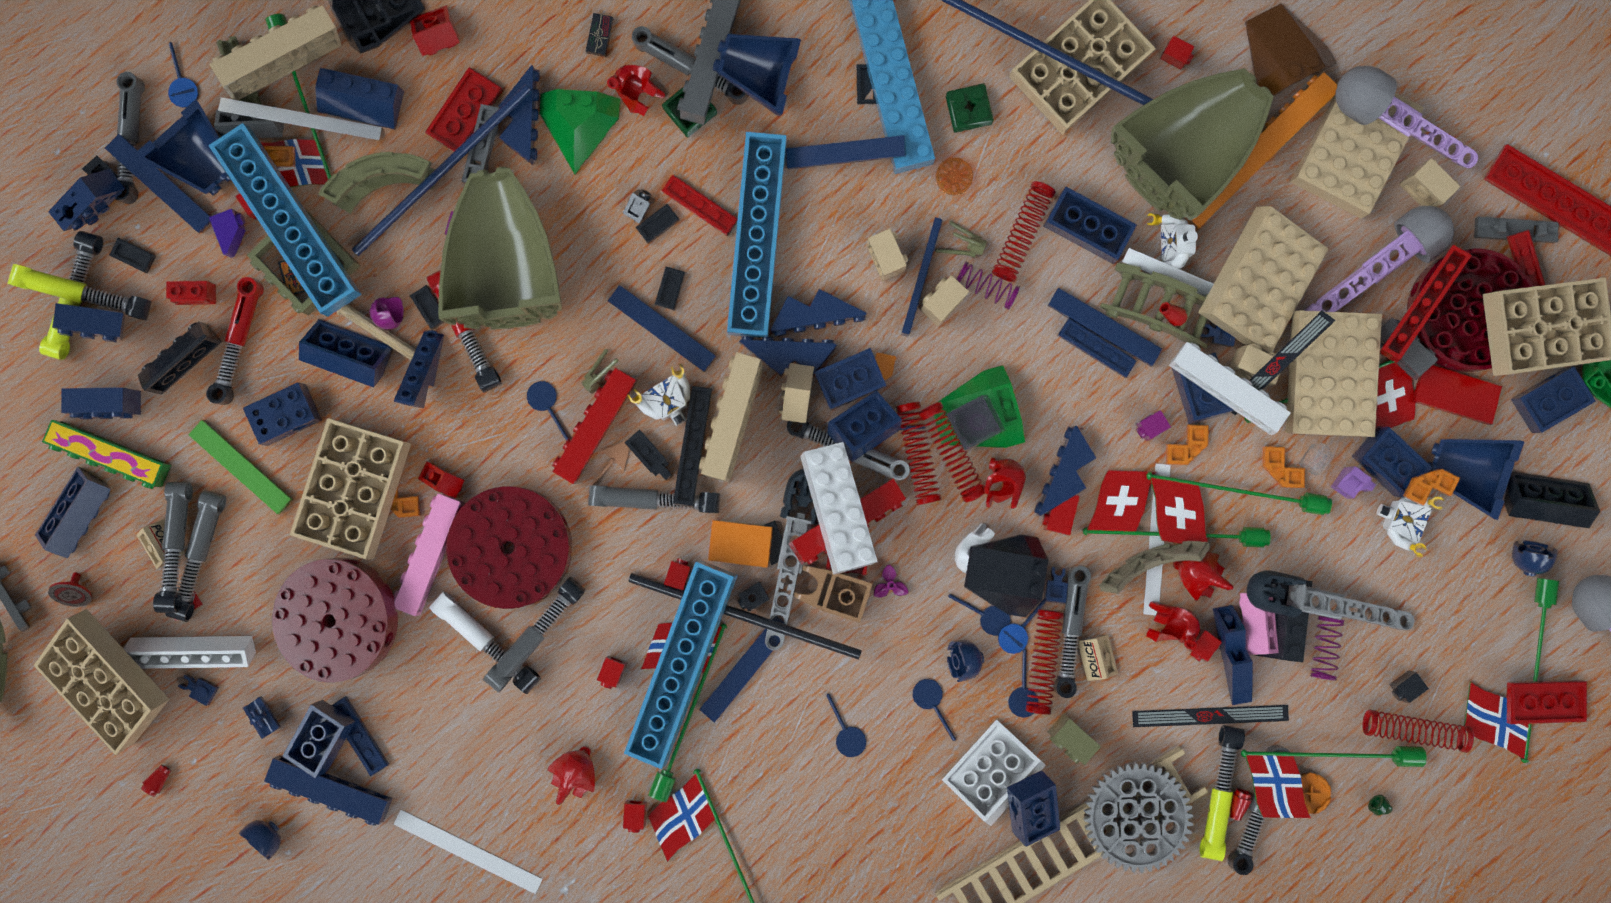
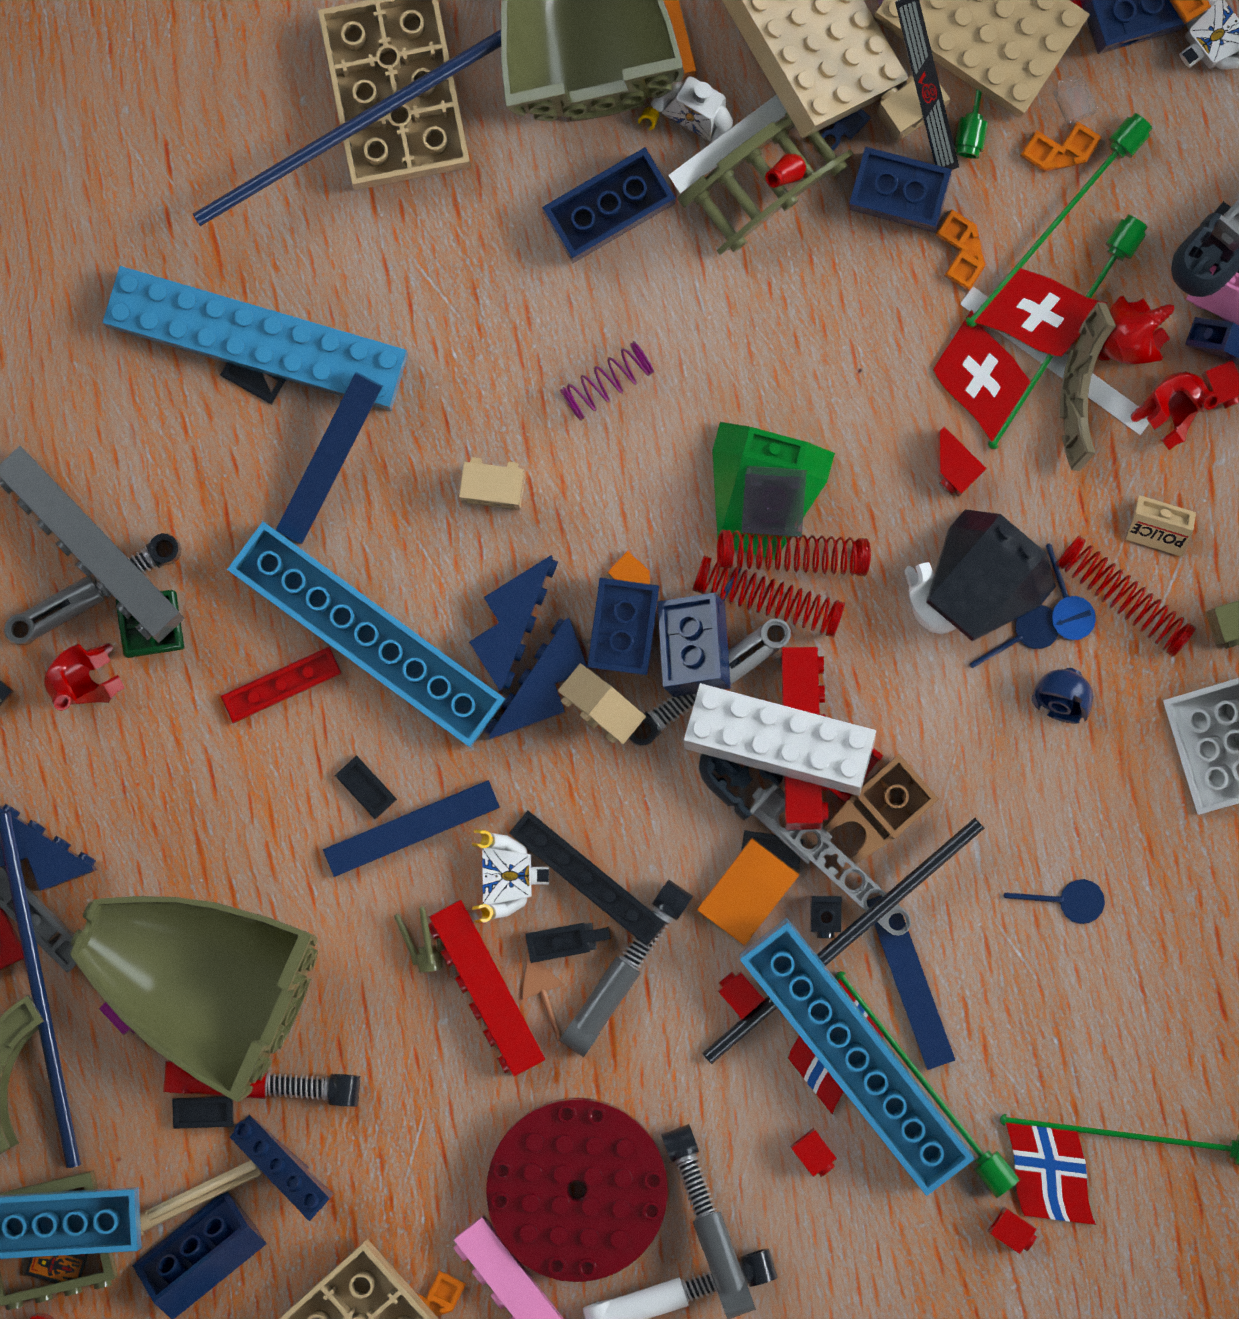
camera: 65 degrees left, 0 degrees up
magenta hair [369,297,404,329] -> none
red slope [418,461,465,498] -> none
dark blue piece [527,381,569,441] -> none
green wedge [539,89,620,175] -> none
red piece [547,746,595,805] -> none
bracket [623,189,655,224] -> none
black tile [635,204,680,244] -> none
tan brick [699,352,763,483] -> none
dark blue cone [712,34,801,116] -> none
magenta plant [873,565,909,598] -> none
dark blue tile [901,217,942,337] -> none
dark blue piece [912,679,956,741] -> none
tan brick [921,275,969,326] -> none
clear orange wheel [935,157,973,195] -> none
olive plant [935,221,987,258] -> none
dark green brick [945,83,994,133] -> none
red piece [984,457,1026,509] -> none
red piece [992,181,1056,282] -> none
dark blue piece [1008,649,1039,718] -> none
dark blue slope [1034,425,1096,516] -> none
dark blue plate [1045,567,1068,604] -> none
dark blue tile [1047,288,1162,367] -> none
piece [1053,566,1091,698] -> none
dark blue tile [1057,318,1137,378] -> none
magenta brick [1136,410,1171,441] -> none
white brick [1169,342,1291,436] -> none
medium lavender brick [1331,466,1376,499] -> none

